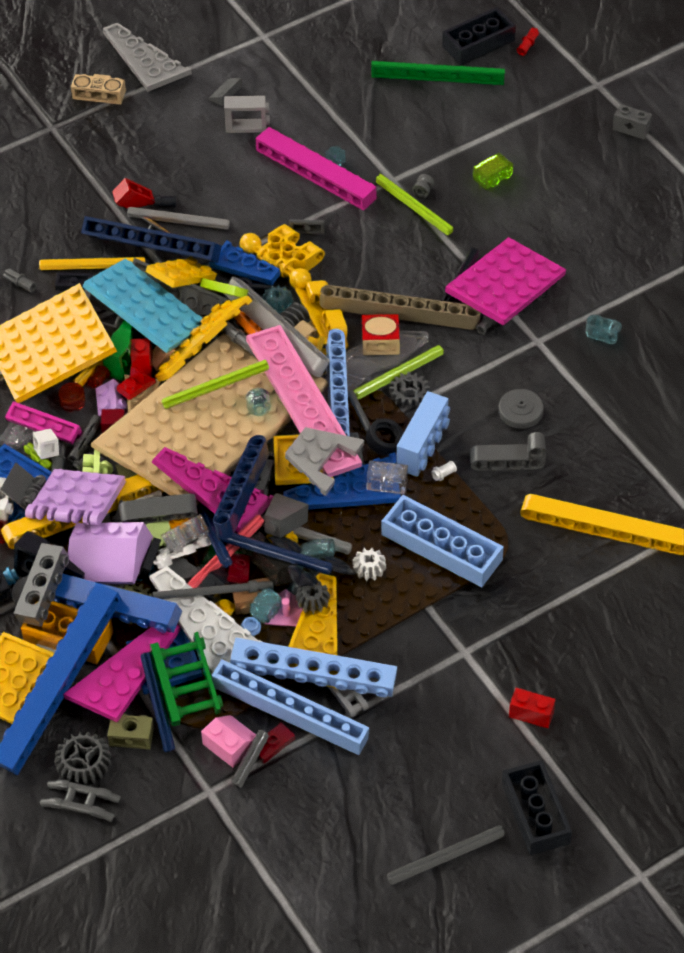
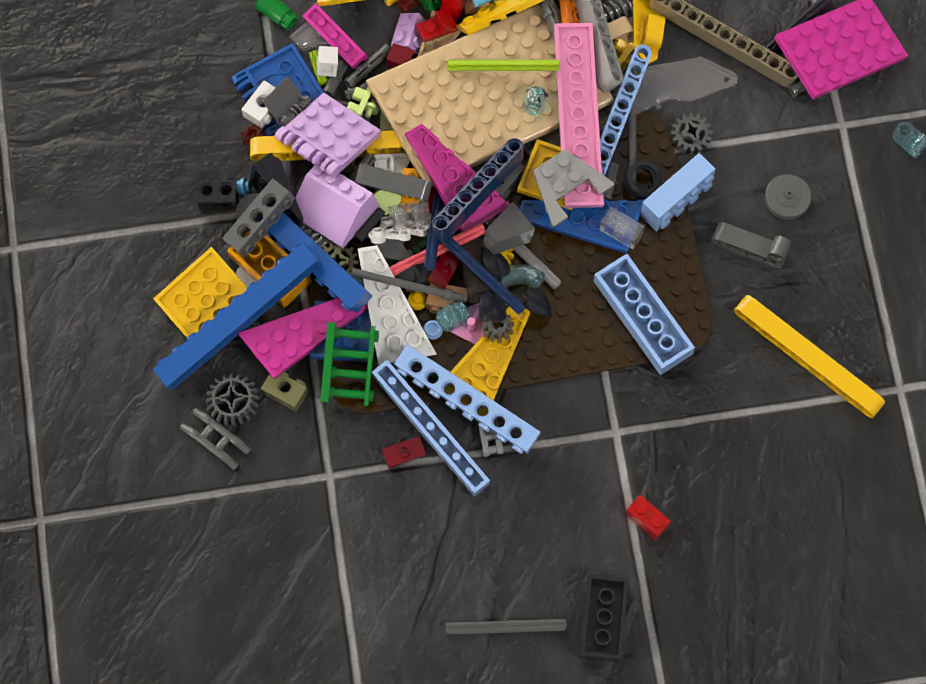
camera: 25 degrees right, 20 degrees up
clear red wheel [58,382,86,412] -> none
dark blue axle [141,652,175,752] -> none
bright pink slope [201,715,256,768] -> none
dark grey axle [231,730,269,788] -> none
lime axle [353,345,444,400] -> none
white gear [353,548,386,581] -> none
tan panel [362,314,400,355] -> none
white pin [431,461,457,481] -> none

